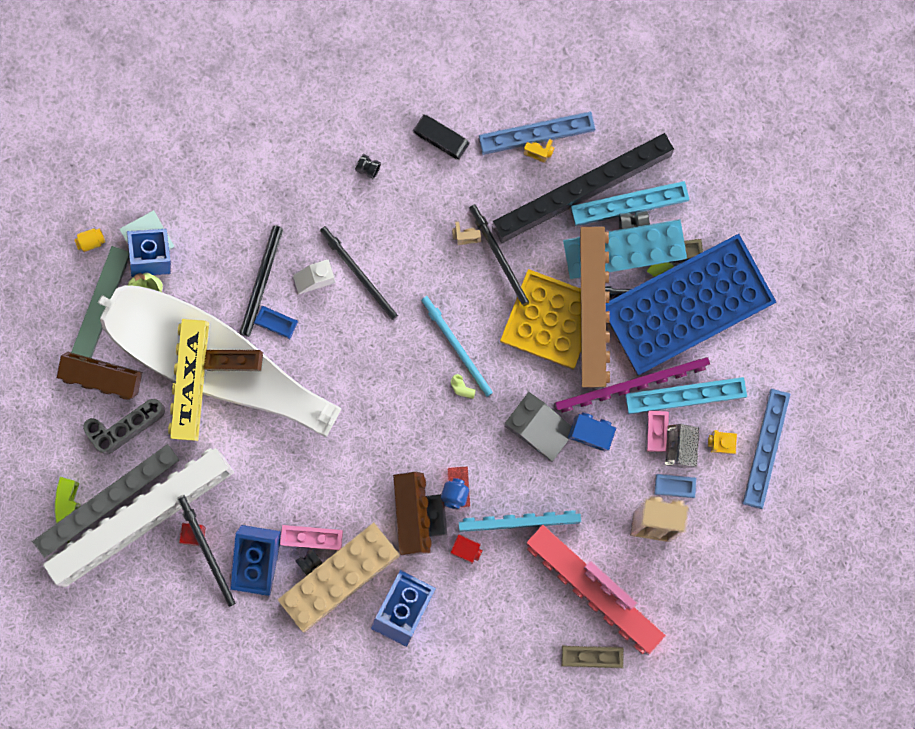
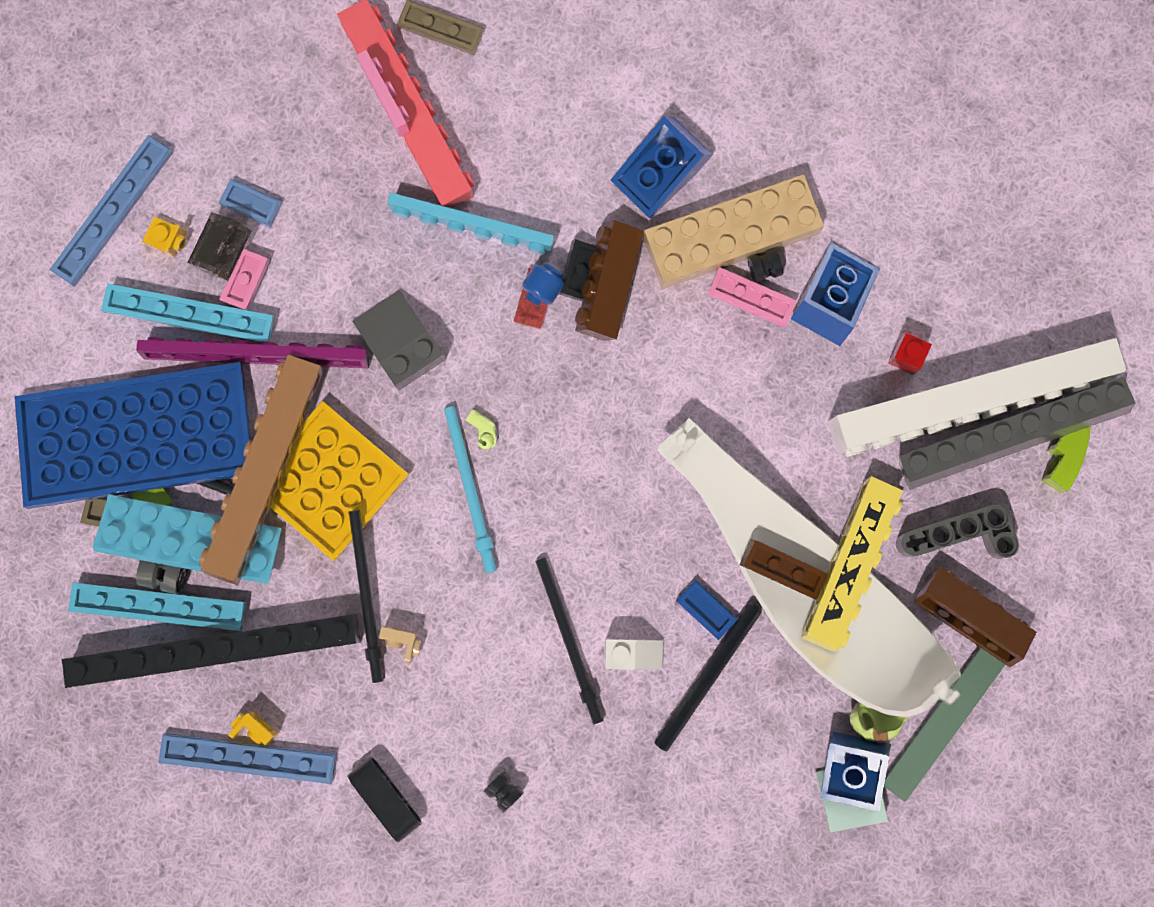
camera: 165 degrees left, 5 degrees up
yellow brick [74,228,106,252] -> none
black bar [177,495,236,607] -> none
red brick [450,534,483,564] -> none
blue brick [568,412,616,452] -> none
tan brick [630,496,689,542] -> none

